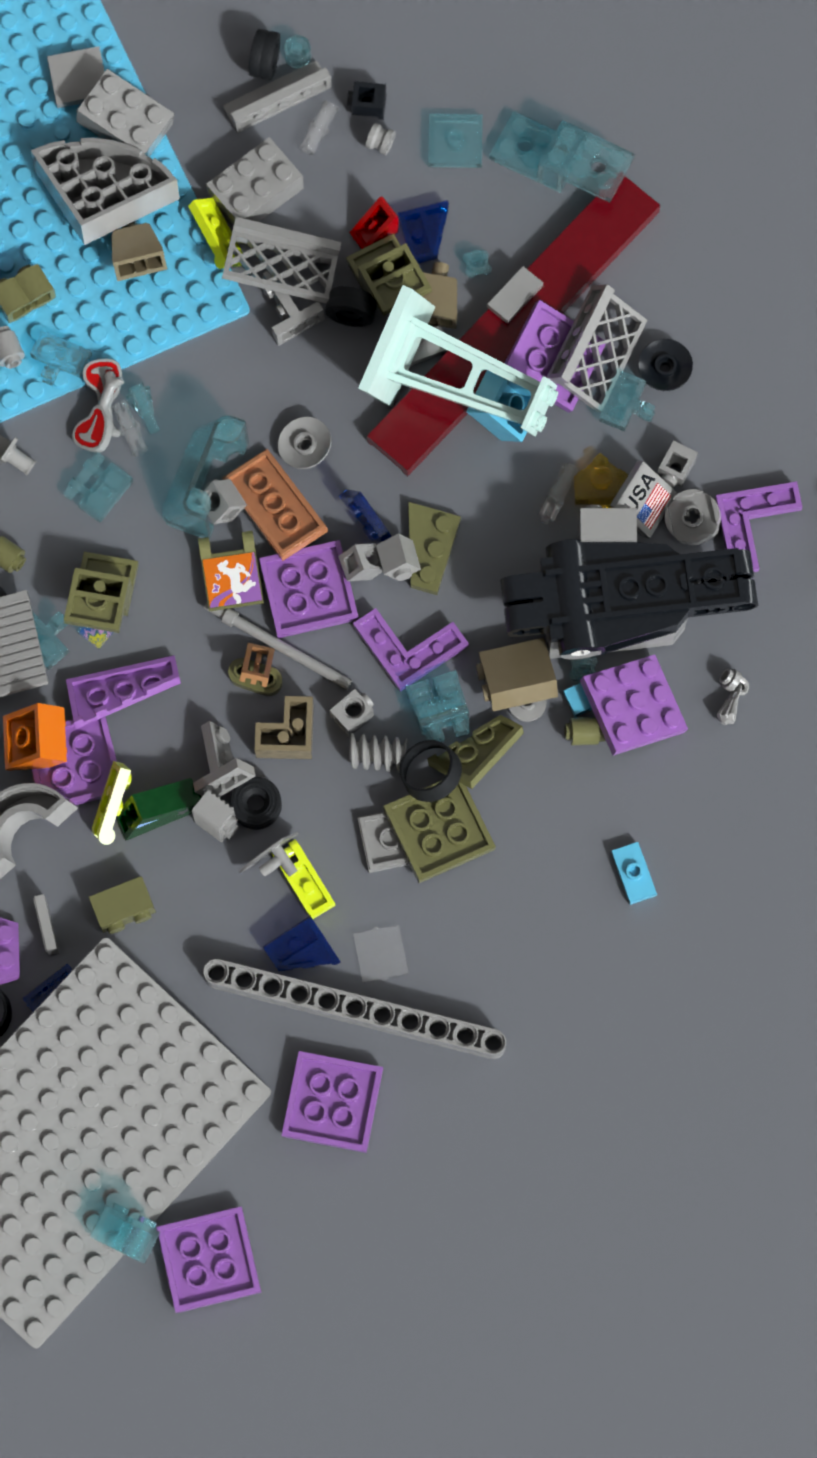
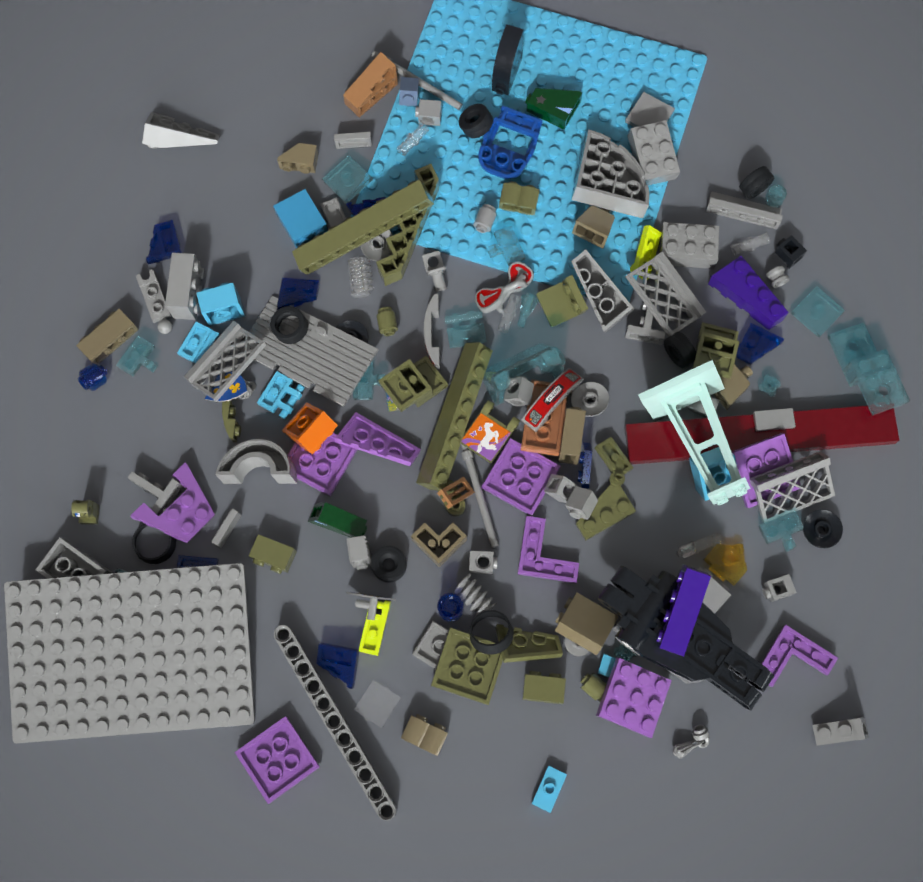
camera: 45 degrees right, 0 degrees up
clear light blue brick [89,1203,160,1264] -> none
plate [92,761,132,844] -> none
medium lavender plate [157,1206,261,1313] -> none
light grey bracket [193,721,255,797] -> none
red slope [349,196,399,249] -> none
clear light blue hips [405,670,470,742] -> none
light grey tile [610,461,678,538] -> none
light grey plate [665,489,721,545] -> none
none -> dark tan brick [401,714,448,756]
none -> olive brick [416,342,493,491]
none -> light grey slope [424,294,440,371]
none -> clear blue wheel [437,593,464,622]
none -> slope [521,368,584,432]
none -> olive brick [522,671,566,704]
none -> olive bracket [536,275,588,327]
none -> dark tan brick [558,407,586,465]
none -> light grey wedge [571,249,634,333]
none -> olive hinge [594,437,634,487]
none -> dark purple wedge [656,565,711,656]
none -> dark purple wedge [708,256,789,330]

